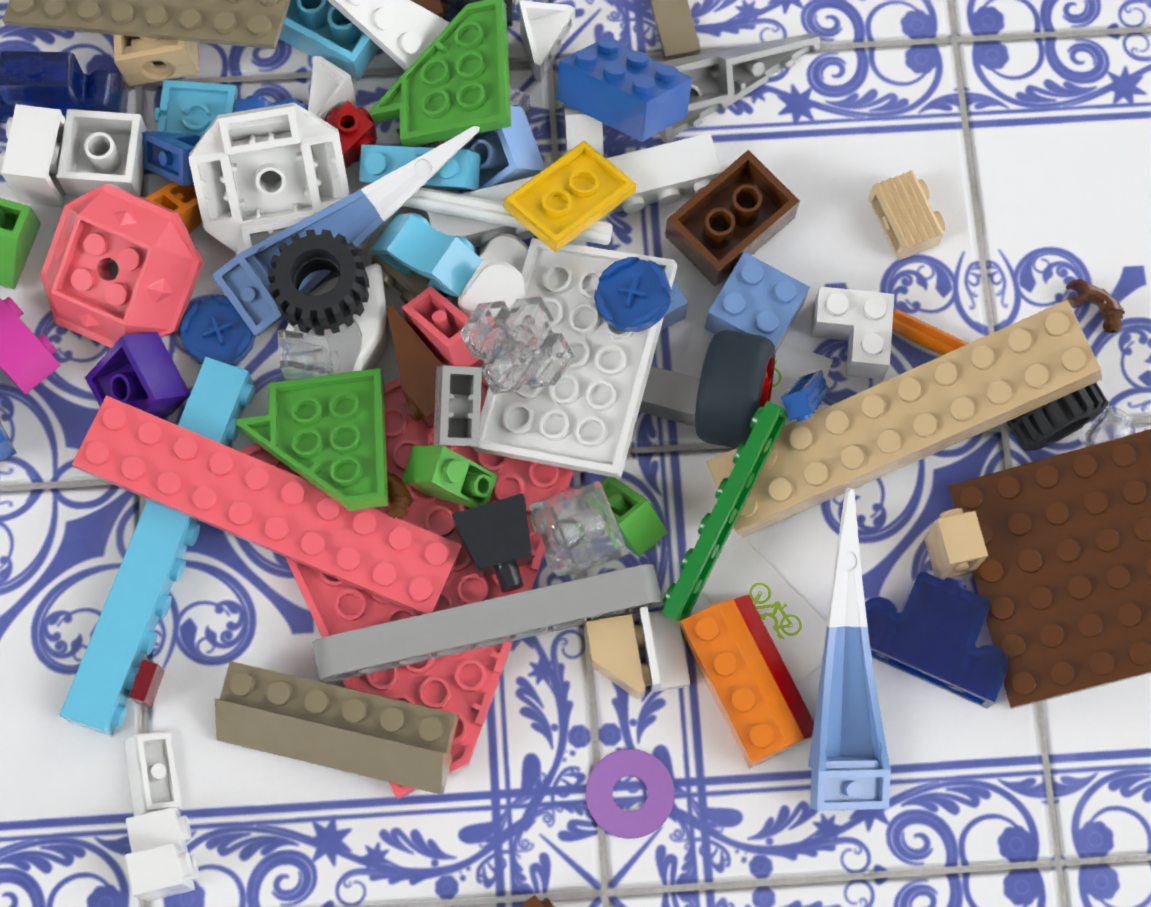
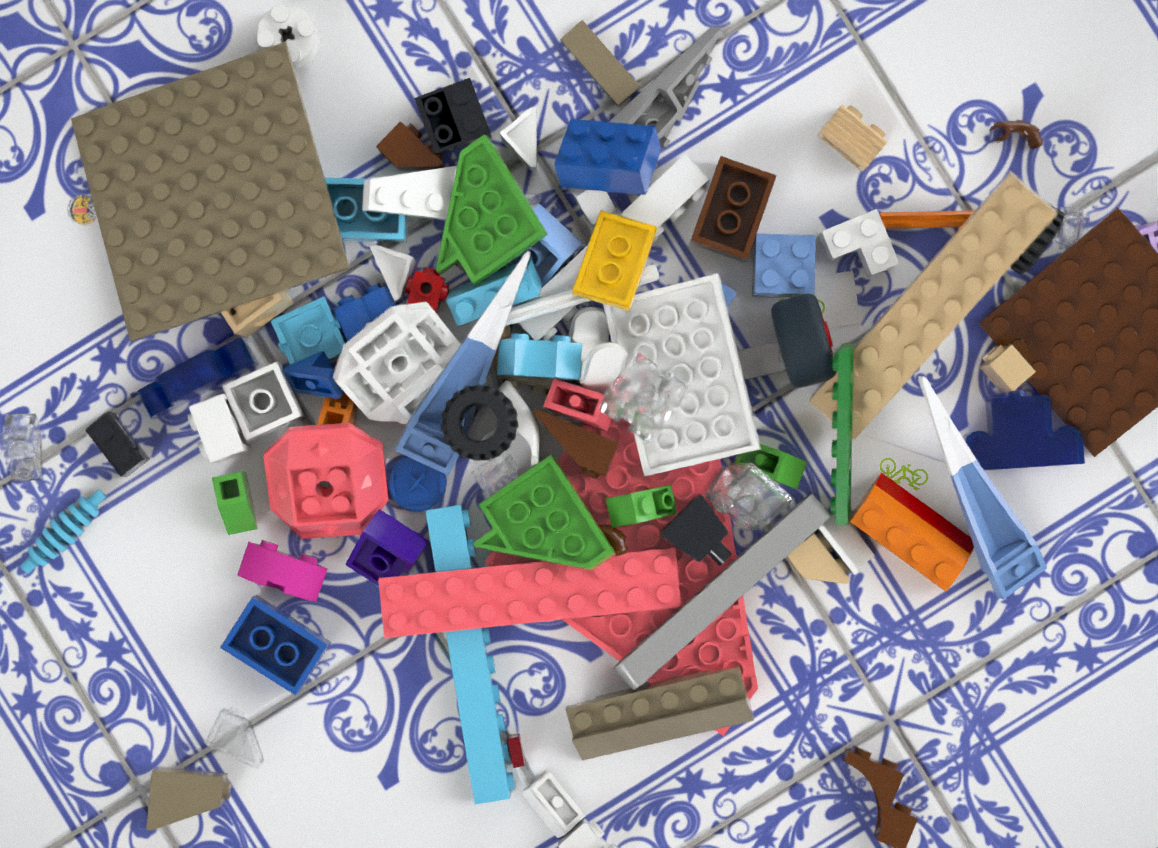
camera: 30 degrees left, 15 degrees up
light grey brick [433,365,482,446] -> none
medium lavender gear [586,749,675,839] -> none
blue tile [594,257,672,332] -> none
blue piece [781,370,829,422] -> none

